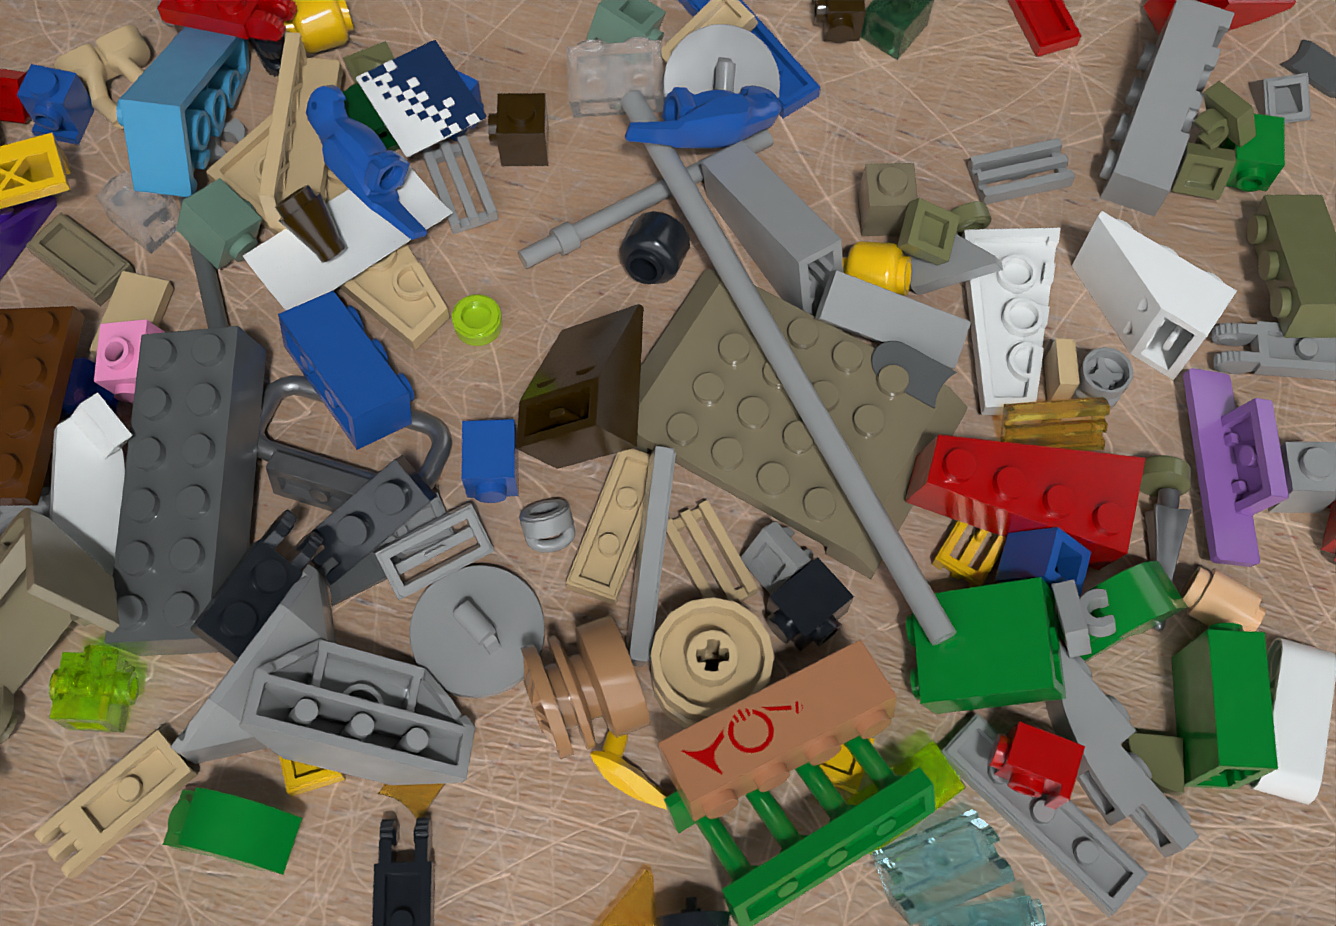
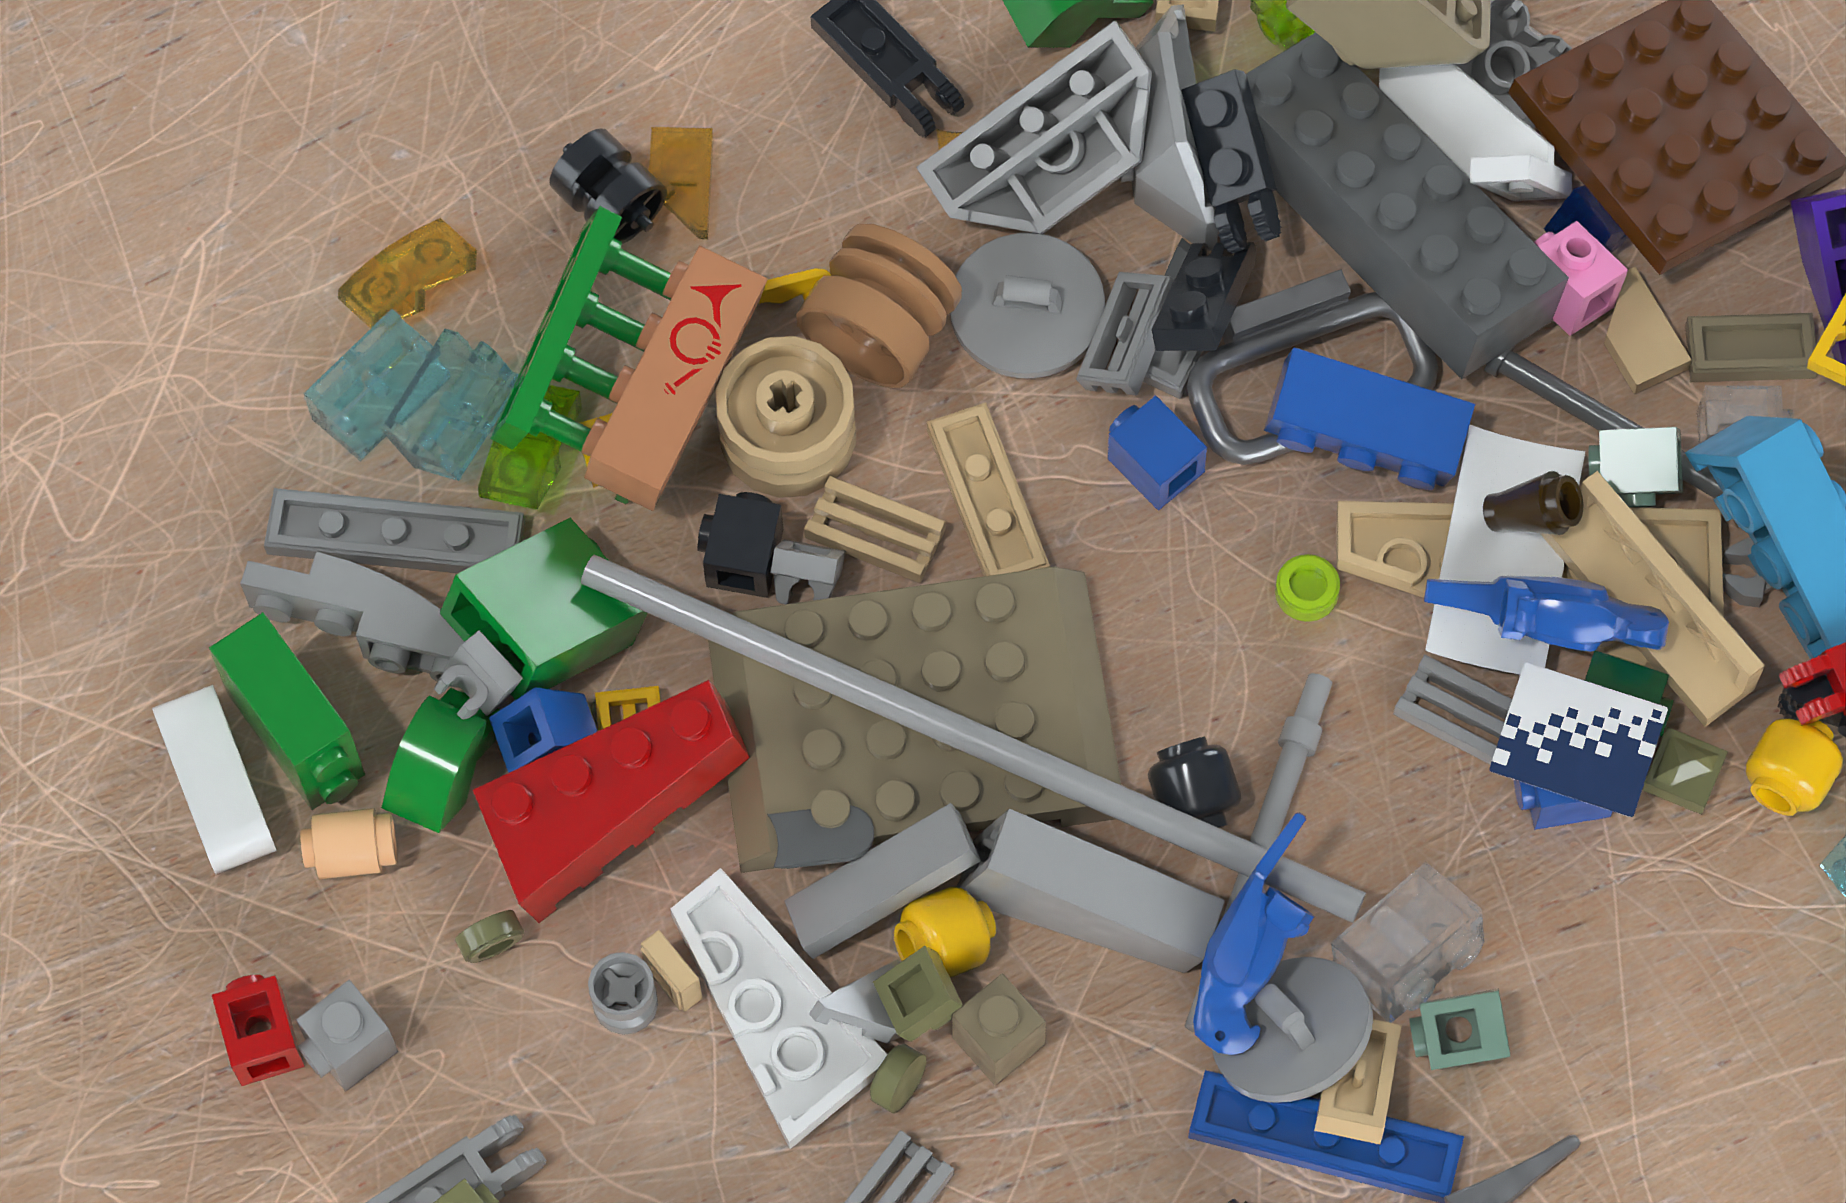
camera: 145 degrees right, 0 degrees up
dark brown brick [488,93,549,166] -> none
dark brown slope [516,304,644,469] -> none
light grey tile [519,499,575,553] -> none
light grey tile [625,446,676,667] -> none
red brick [988,721,1085,810] -> none
clear yellow tile [1000,397,1111,451] -> none
white slope [1071,211,1237,380] -> none
olive tile [1123,733,1184,796] -> none
flat silver piece [1145,488,1191,631] -> none
medium lavender bracket [1183,368,1289,567] -> none

